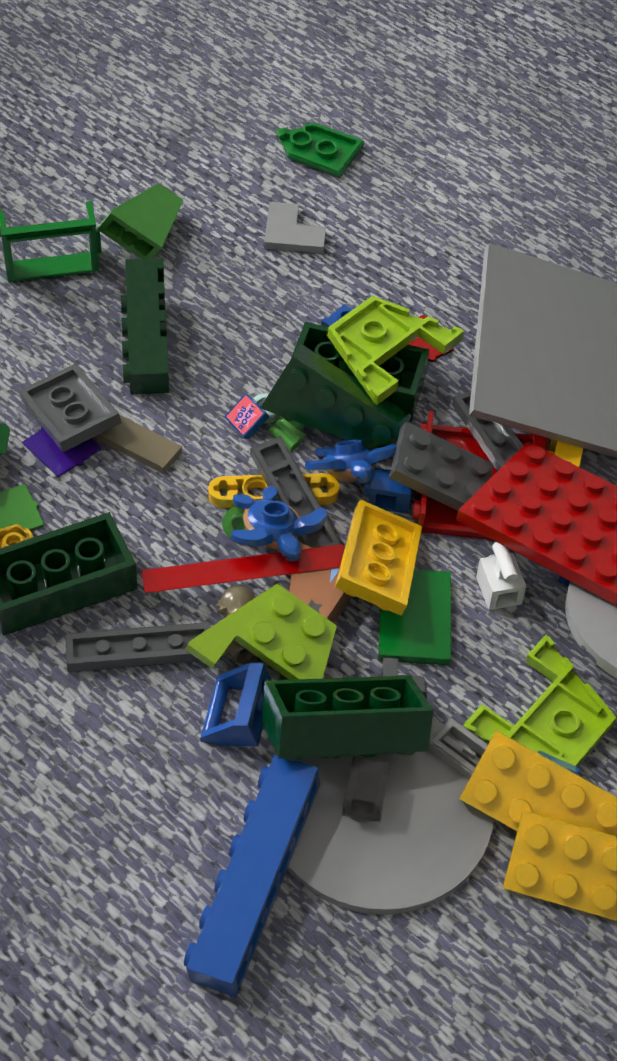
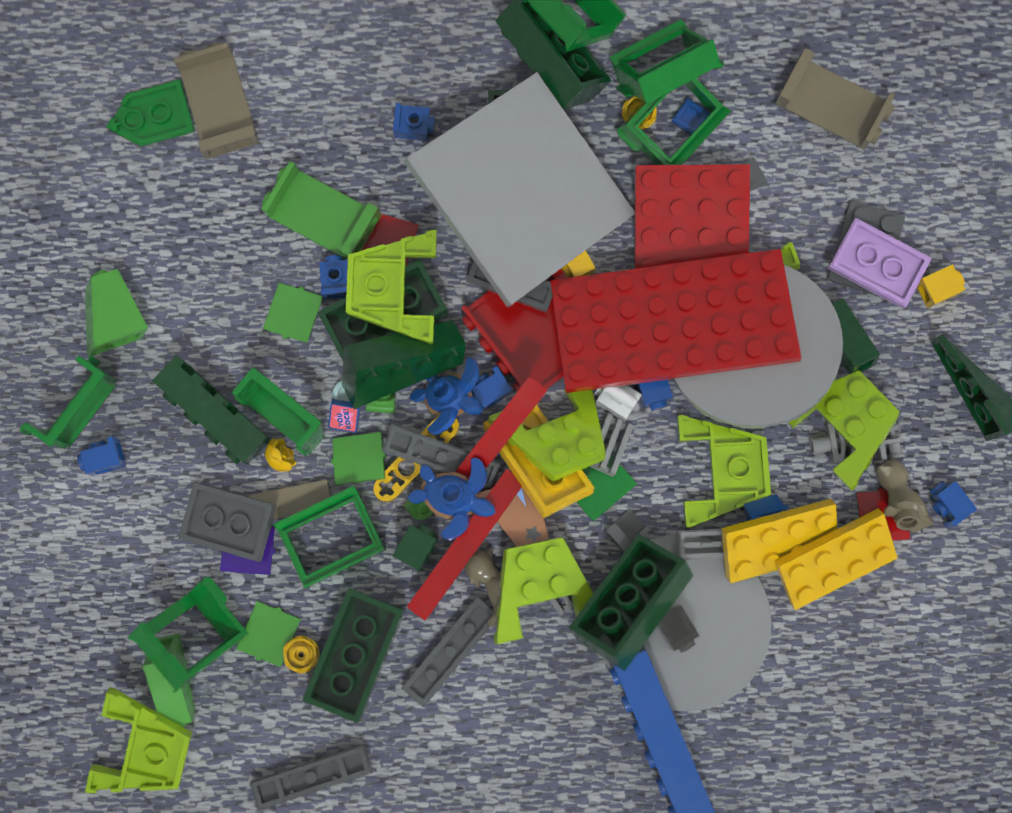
camera: 40 degrees left, 30 degrees up
blue tile [200,663,272,746] -> none
light grey tile [264,202,326,254] -> none
dark grey plate [389,421,494,511] -> none
none -> blue brick [77,436,126,476]
none -> dark tan panel [173,42,259,159]
none -> green piece [232,367,325,457]
none -> bright green panel [262,161,382,260]
none -> bright green piece [263,283,323,343]
none -> yellow plate [265,438,297,472]
none -> green piece [274,486,386,588]
none -> bright green piece [331,432,387,486]
none -> dark green brick [393,523,439,572]
none -> red sticker [455,377,548,479]
none -> lime wing [488,390,606,482]
none -> light grey tile [590,413,634,477]
none -> blue brick [636,380,673,411]

